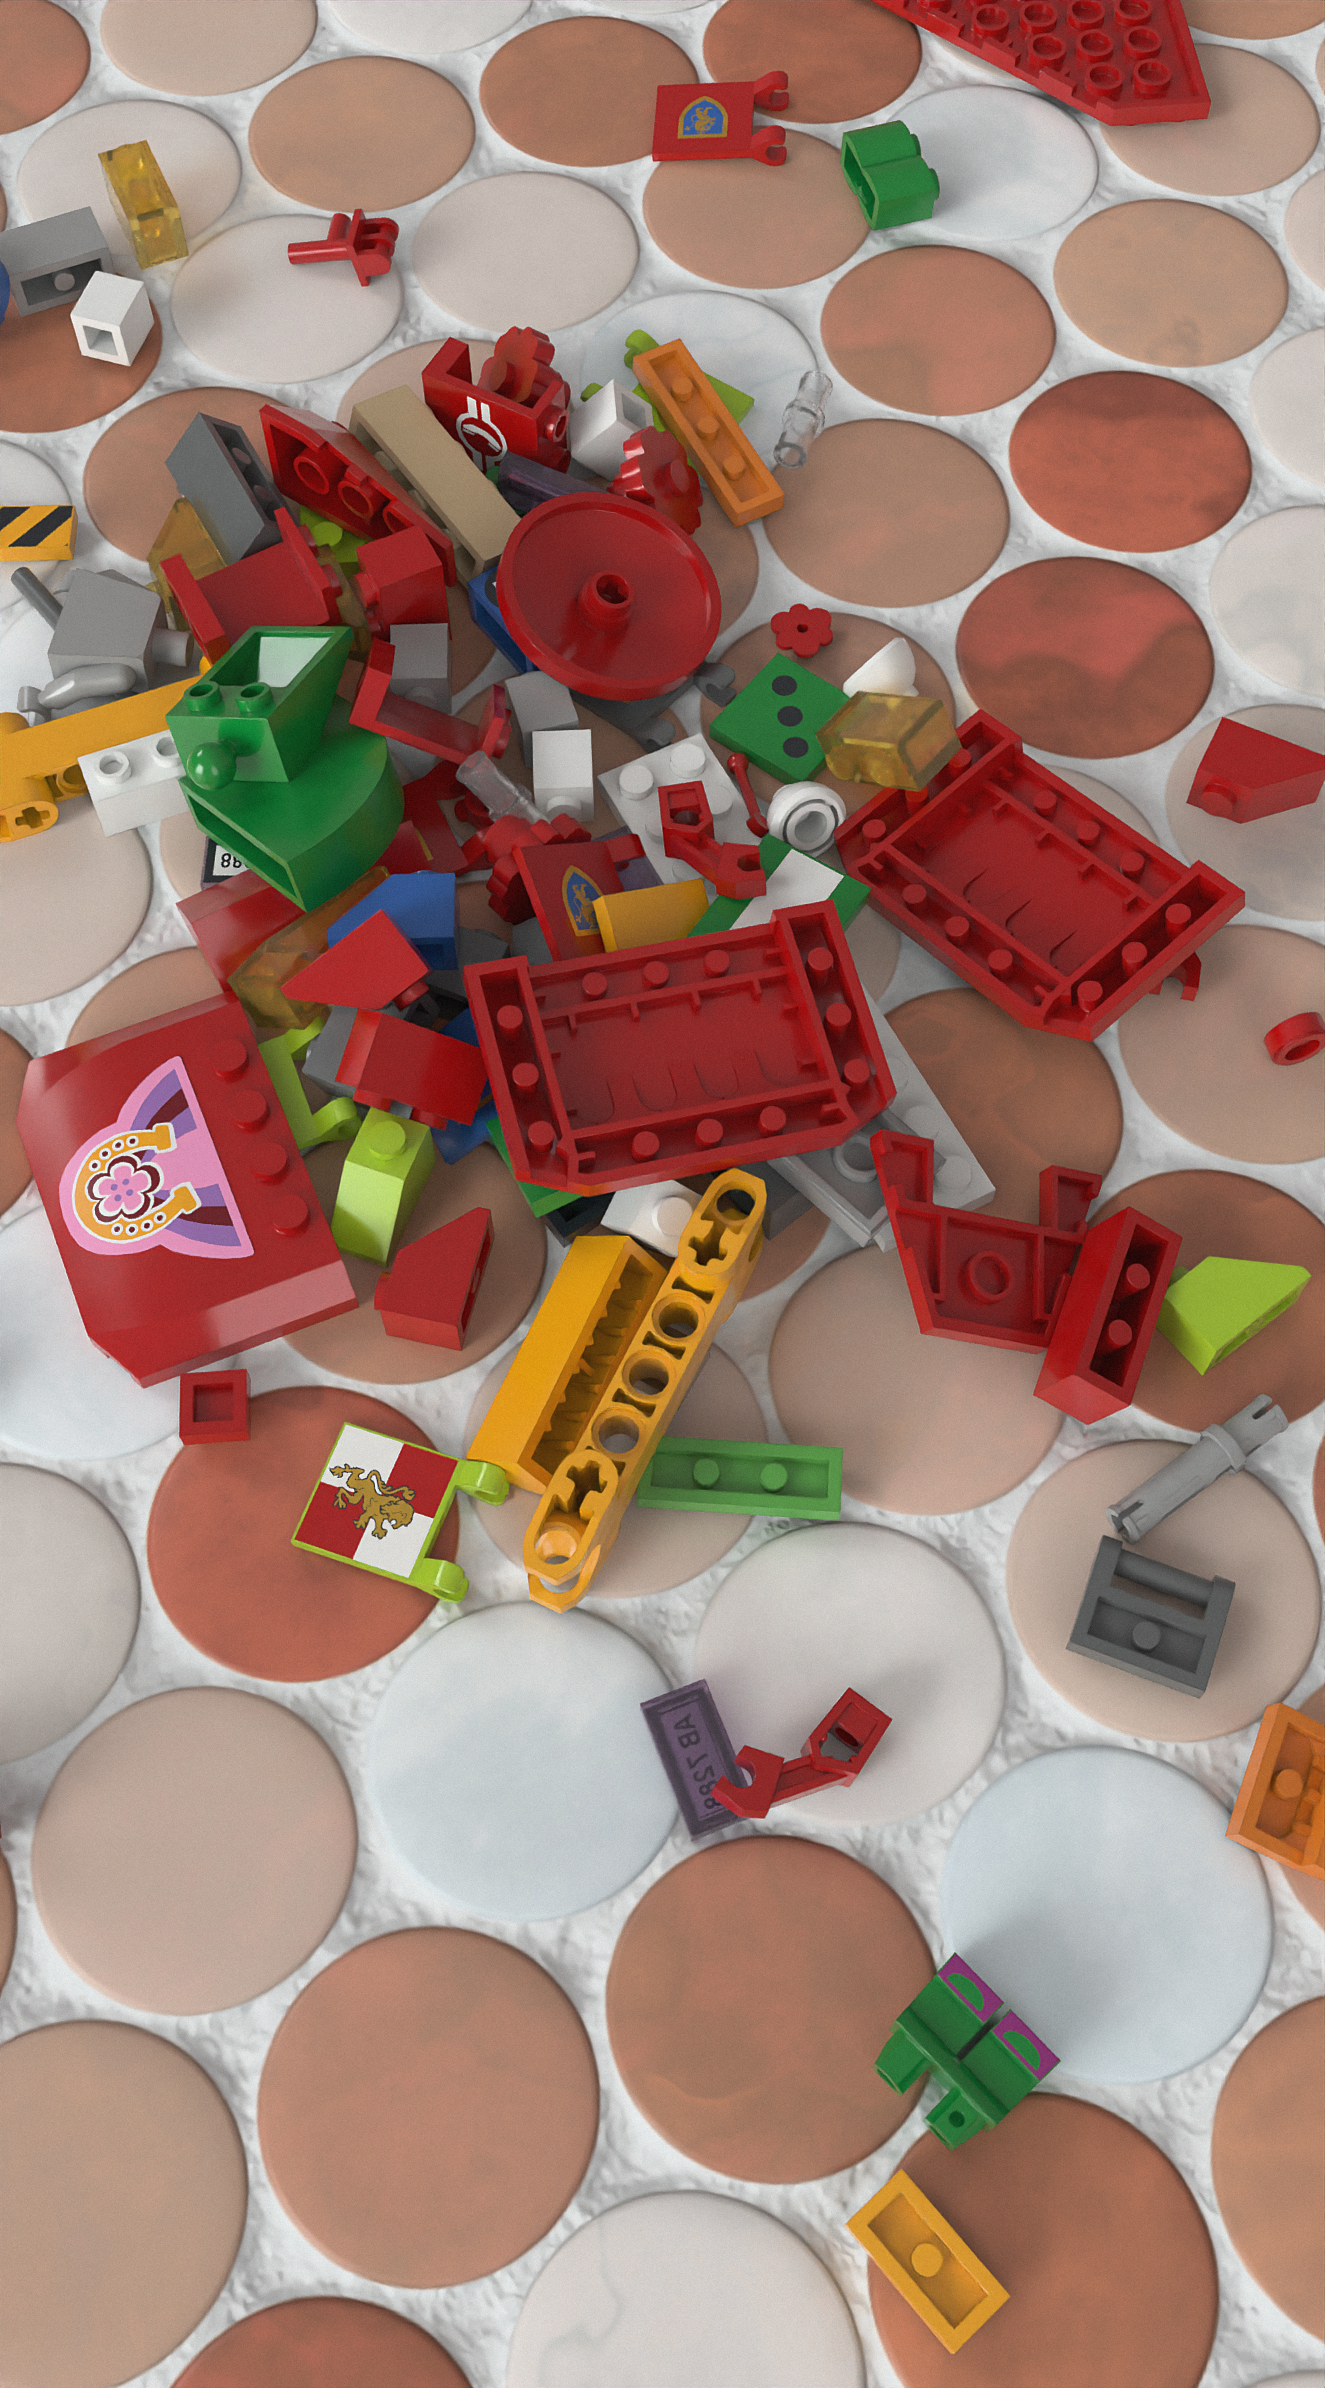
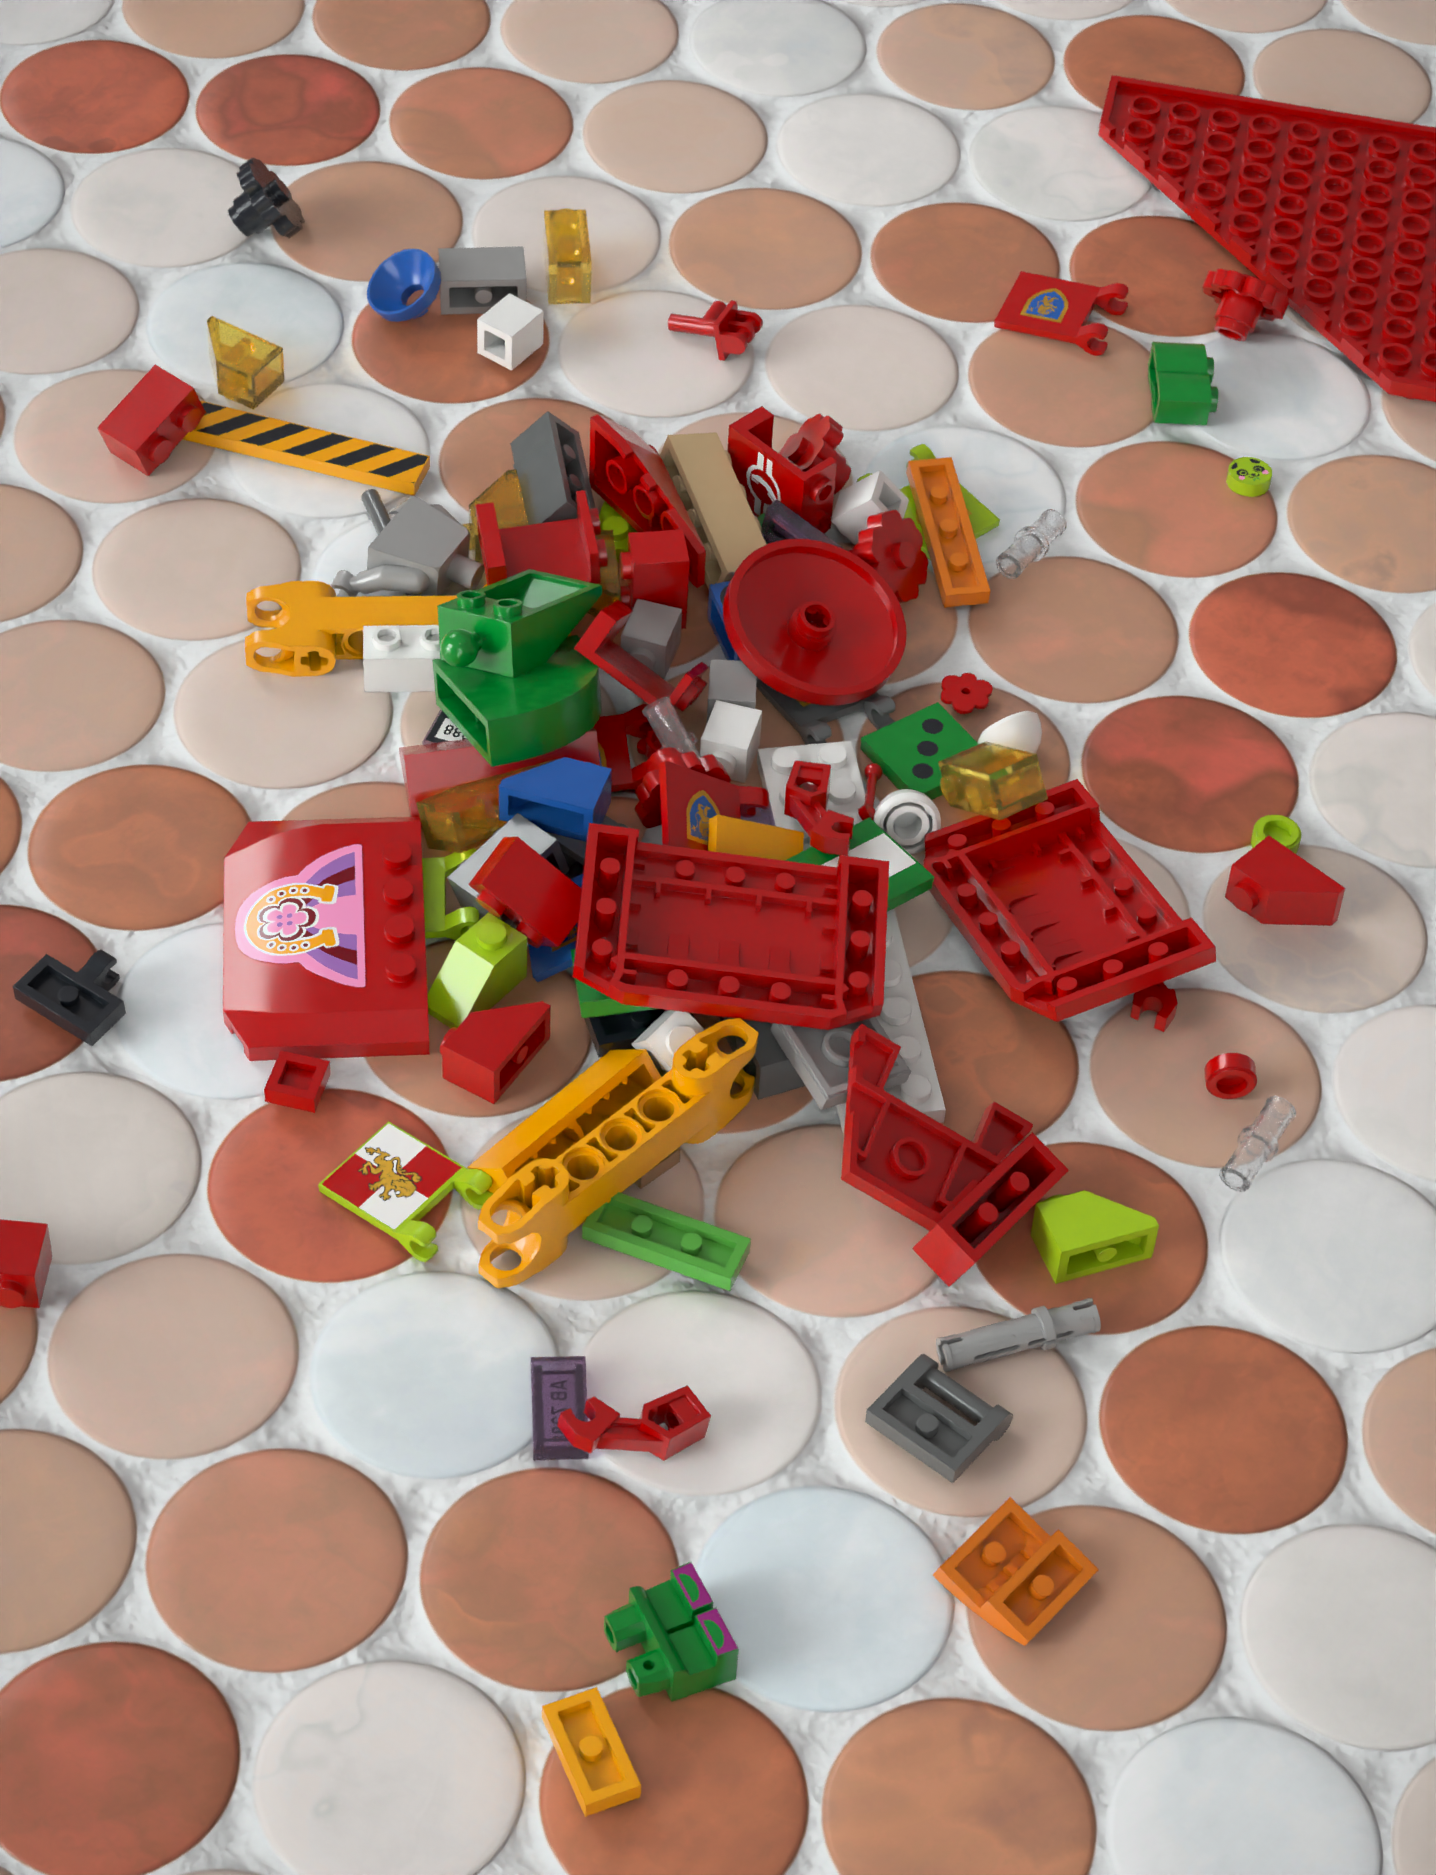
camera: 15 degrees right, 15 degrees down
red slope [279,909,435,1012] -> none
none -> red plant [1202,268,1289,341]
none -> lime tile [1226,457,1272,497]
none -> lime tile [1251,815,1302,854]

